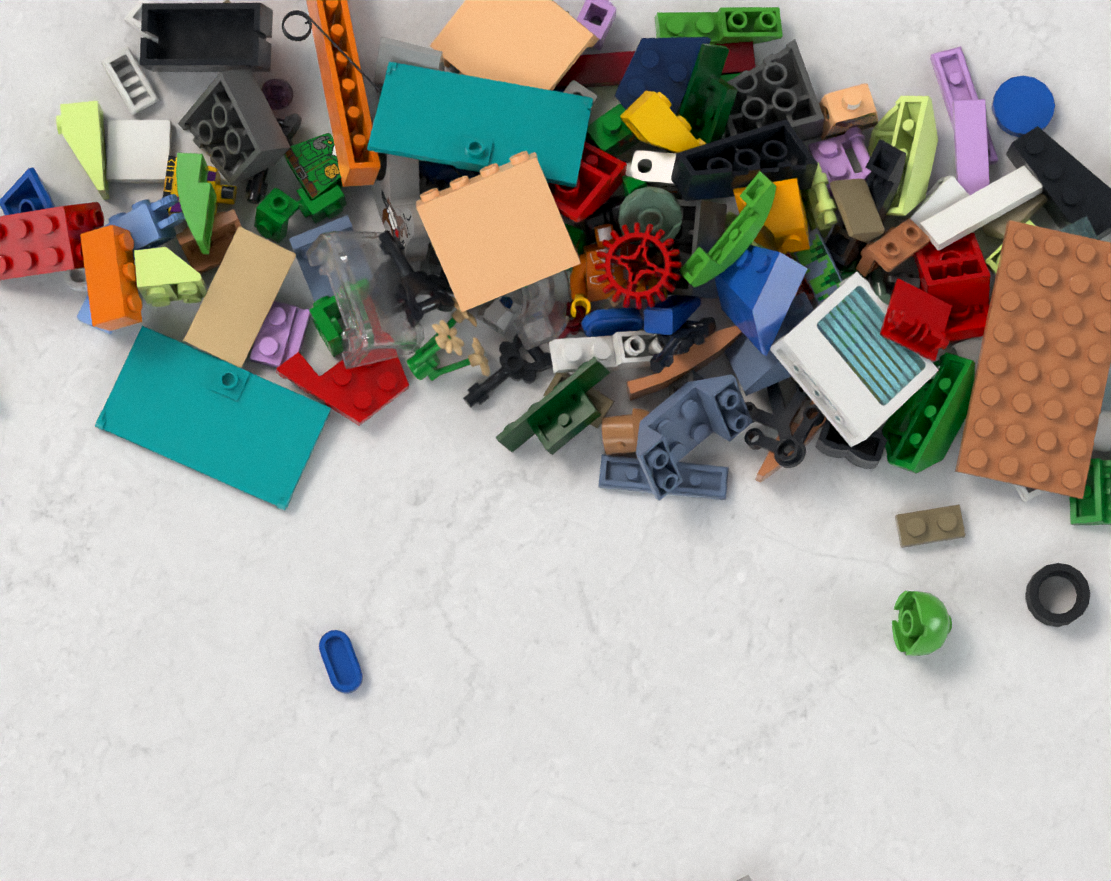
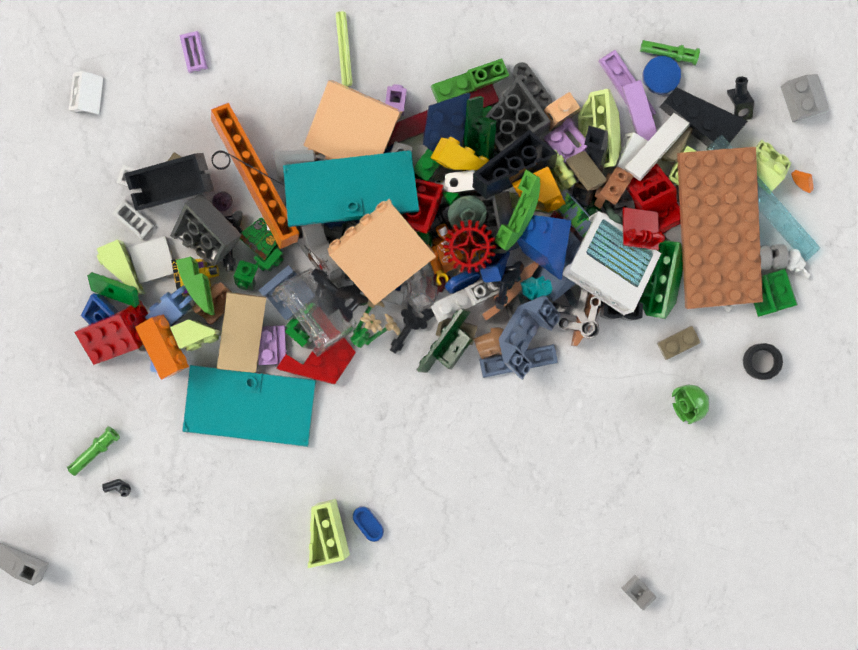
camera: 15 degrees left, 10 degrees up
none -> green tile [87,272,140,307]
none -> yellowish green wedge [308,499,350,568]
none -> dark grey beam [513,62,552,111]
none -> teal piece [520,276,553,300]
none -> bright green pin [640,40,700,66]

